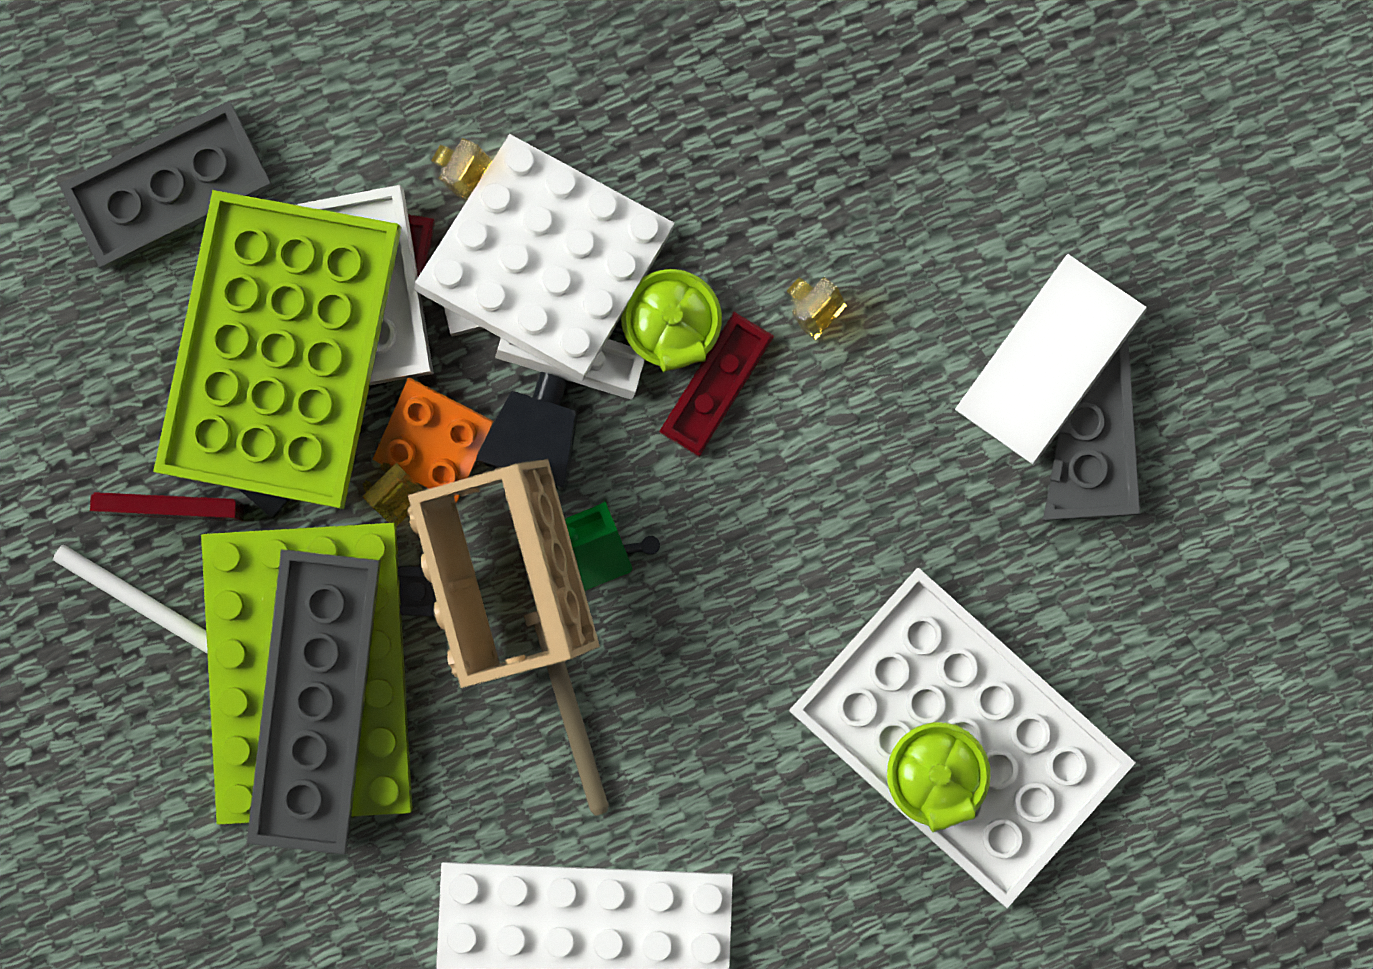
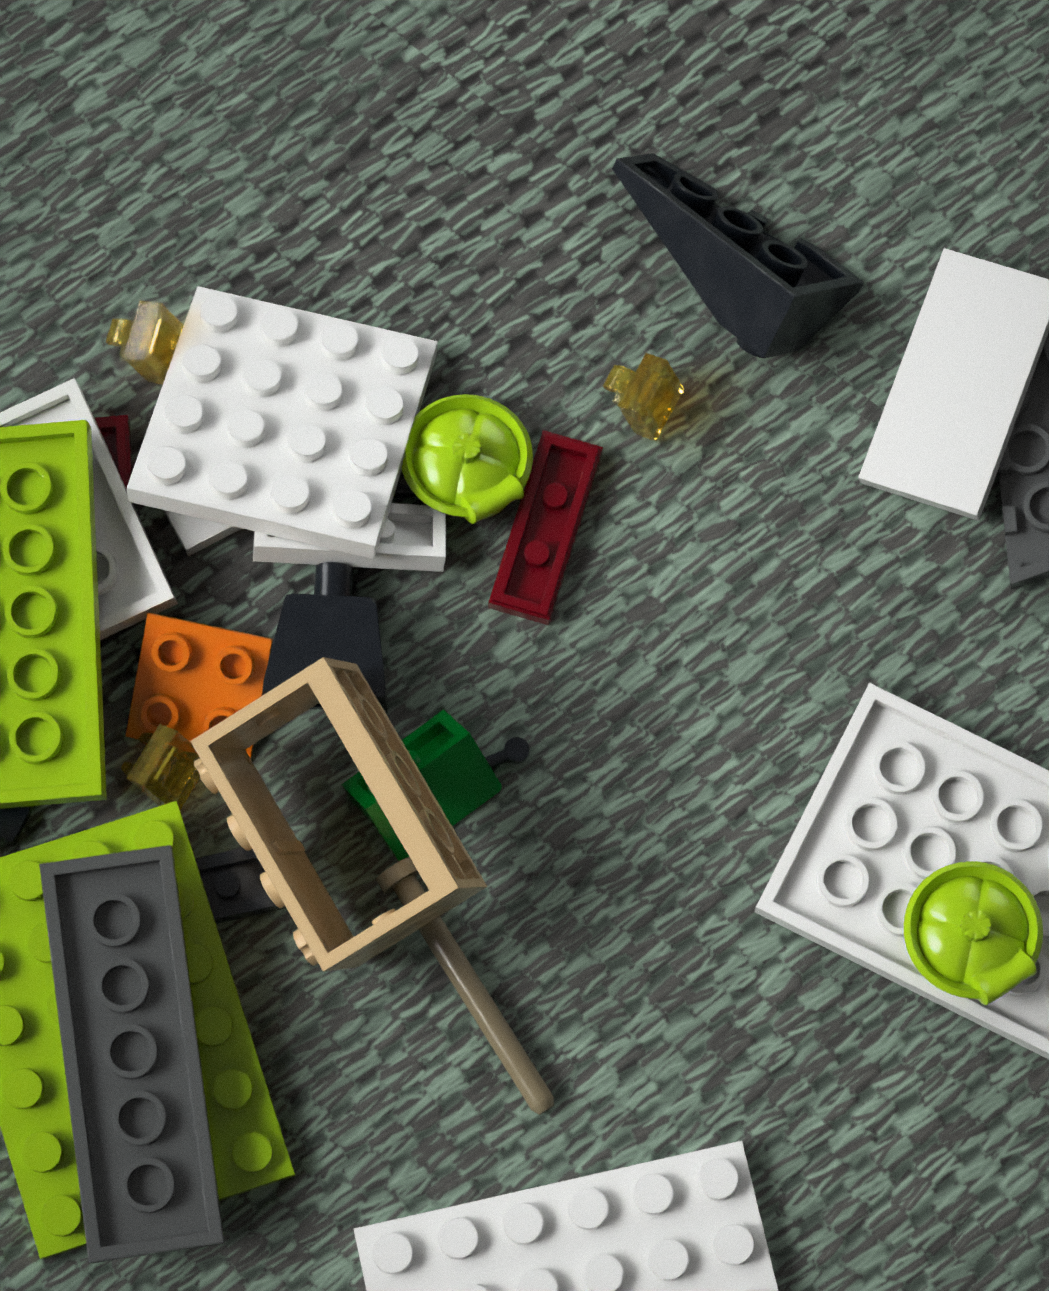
camera: 15 degrees left, 10 degrees down
none -> black wedge [612,153,864,359]

